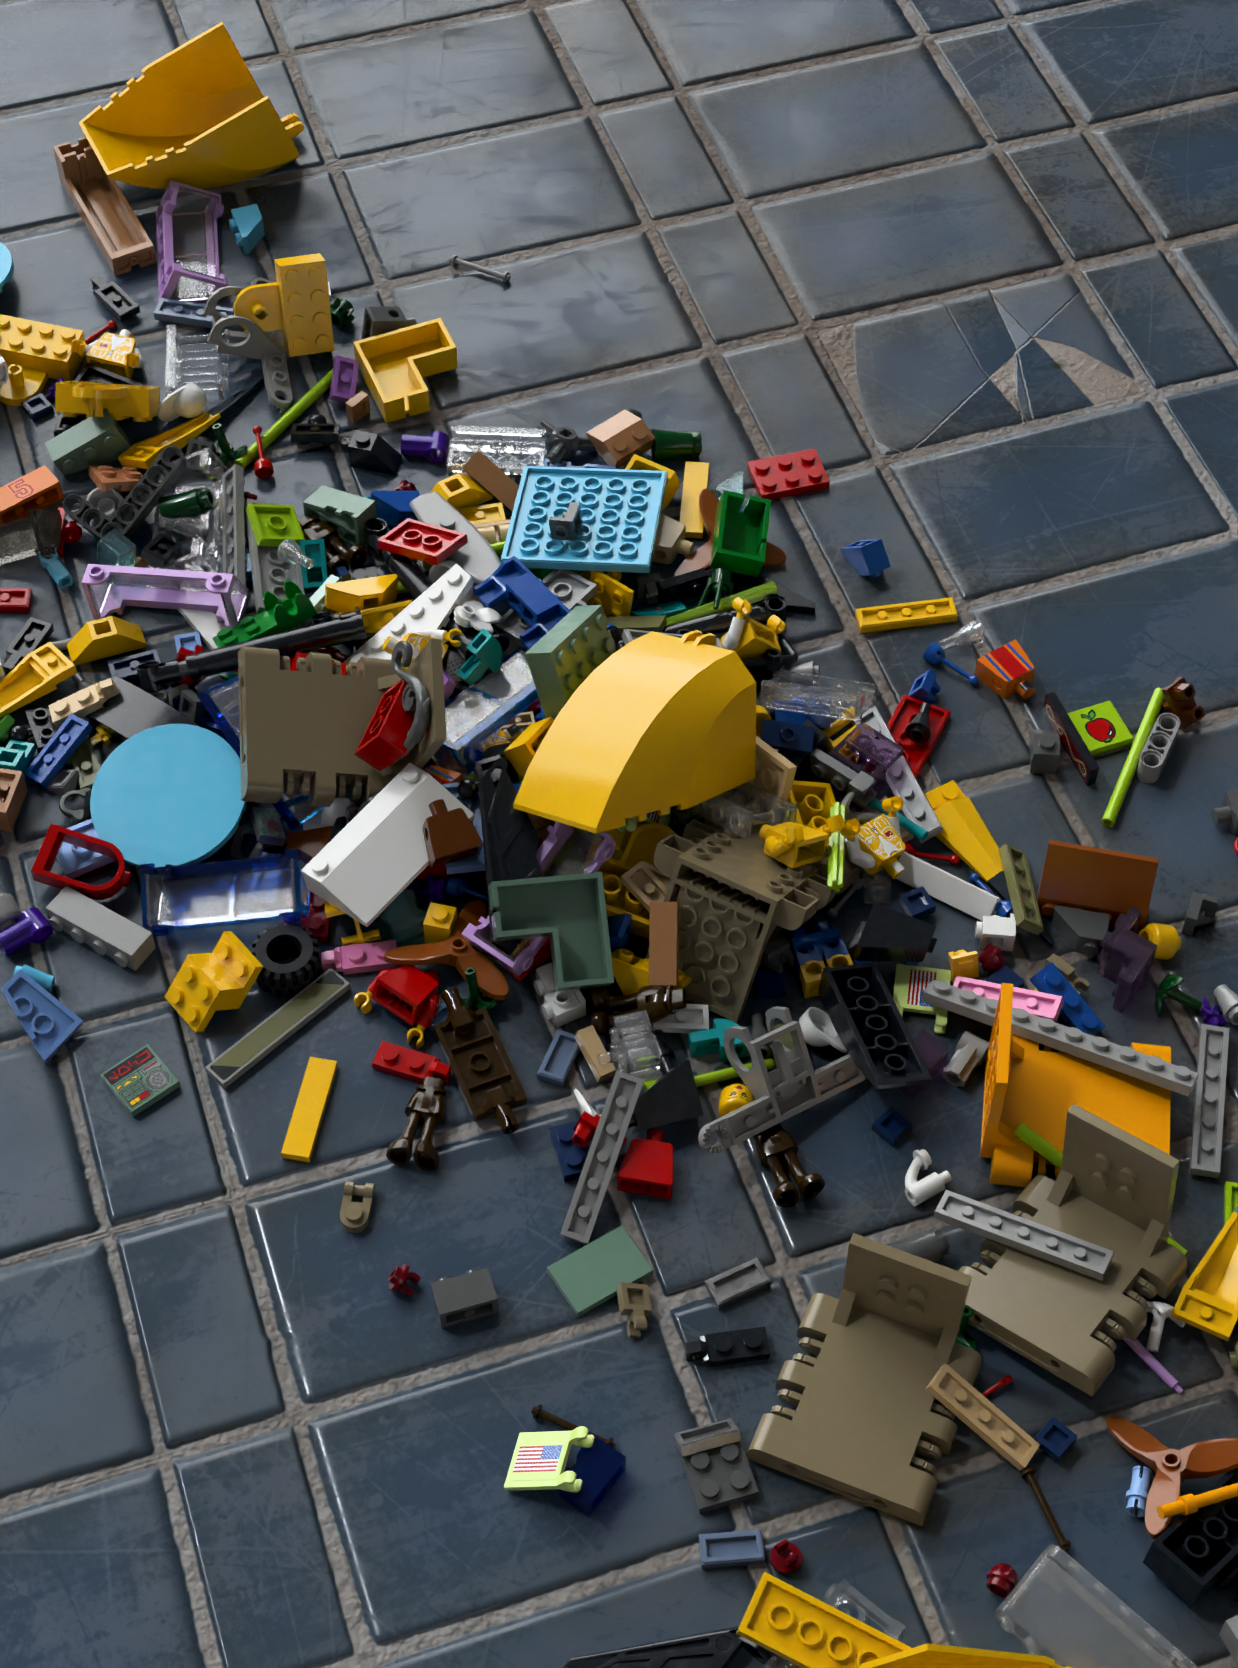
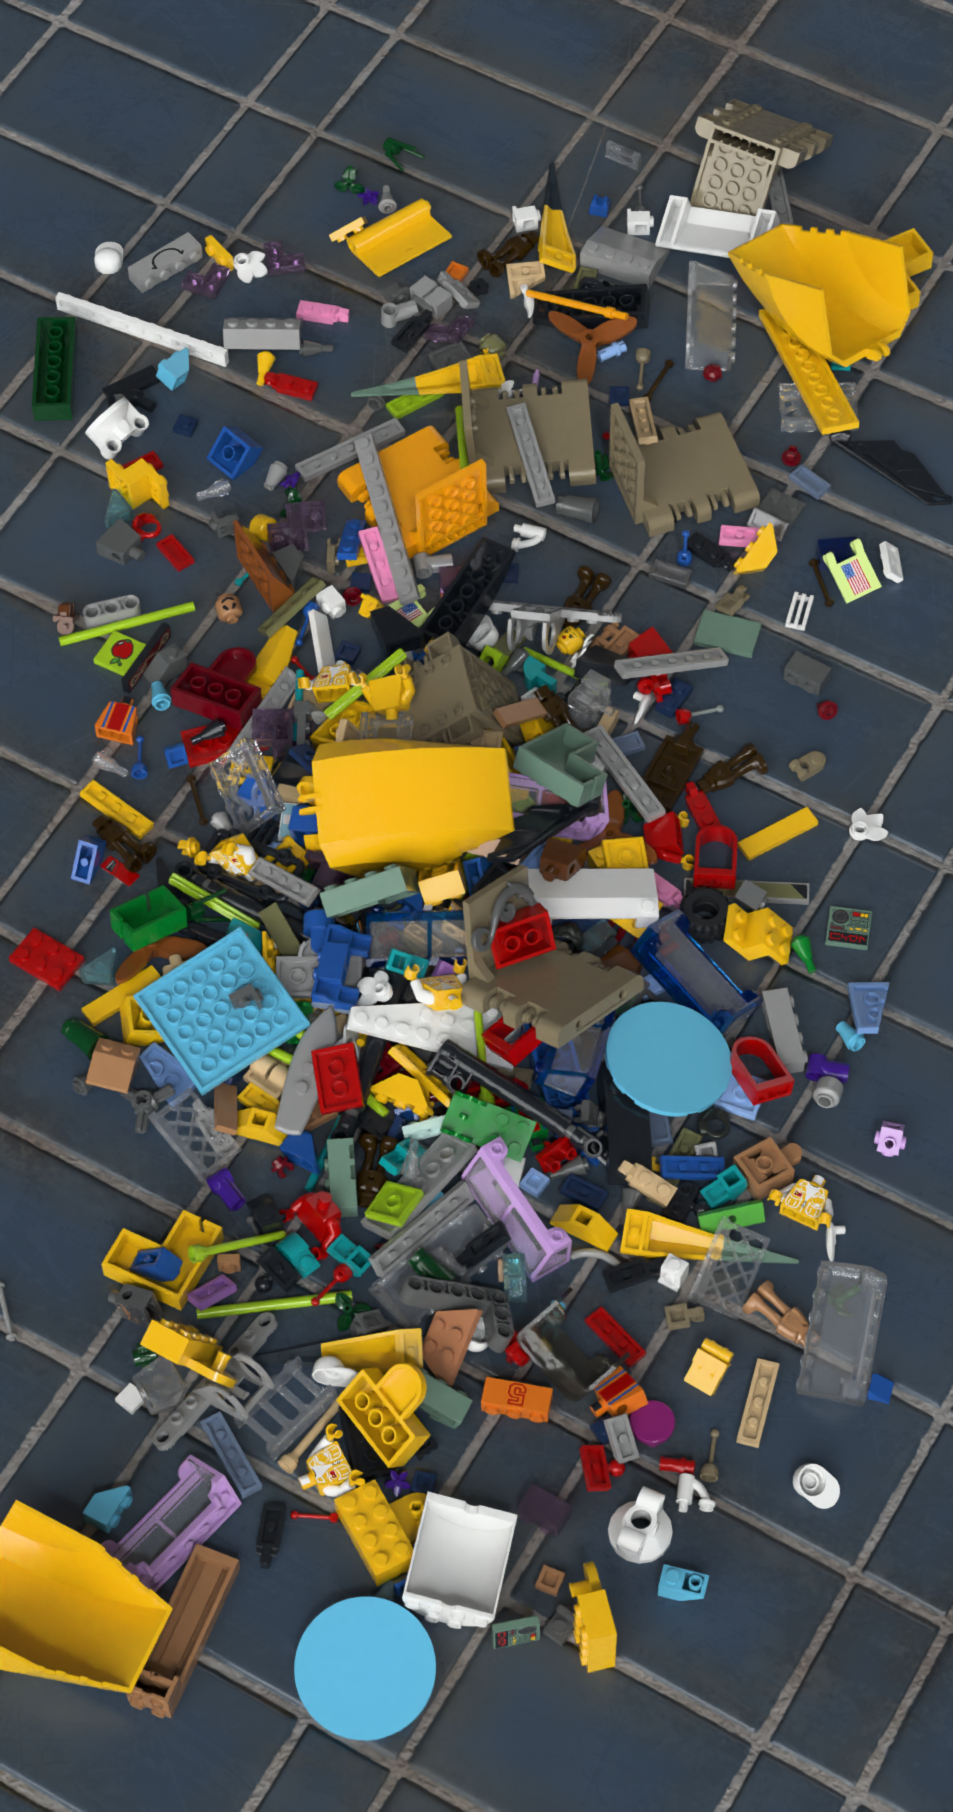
camera: 130 degrees left, 5 degrees up
none -> dark brown piece [92,814,157,873]
none -> red sticker [100,856,140,887]
none -> blue slope [129,1247,183,1282]
none -> medium azure cone [151,681,171,711]
none -> red tile [156,534,195,572]
none -> dark red brick [170,647,262,730]
none -> yellow plate [177,837,200,858]
none -> dark brown axle [186,774,209,826]
none -> lime piece [188,1230,287,1263]
none -> medium nougat head [215,593,243,624]
none -> teal brick [274,1232,321,1280]
none -> tan piece [278,1388,346,1474]
none -> red torso [279,1191,342,1260]
none -> teal brick [326,1233,371,1278]
none -> lime brick [479,645,509,672]
none -> white plate [570,634,594,669]
none -> light grey plate [584,724,666,823]
none -> medium nougat plate [589,623,639,656]
none -> yellow plate [601,836,649,869]
none -> dark tan hinge [635,348,651,391]
none -> hinge [675,705,724,725]
none -> blue hinge [677,530,692,566]
none -> red window [693,824,738,890]
none -> bright pink hinge [719,525,760,547]
none -> yellow slope [733,522,778,575]
none -> dark grey brick [733,879,768,912]
none -> white tile [785,592,814,631]
none -> green cone [790,935,817,974]
none -> white plate [849,808,888,841]
none -> white plate [879,541,904,583]

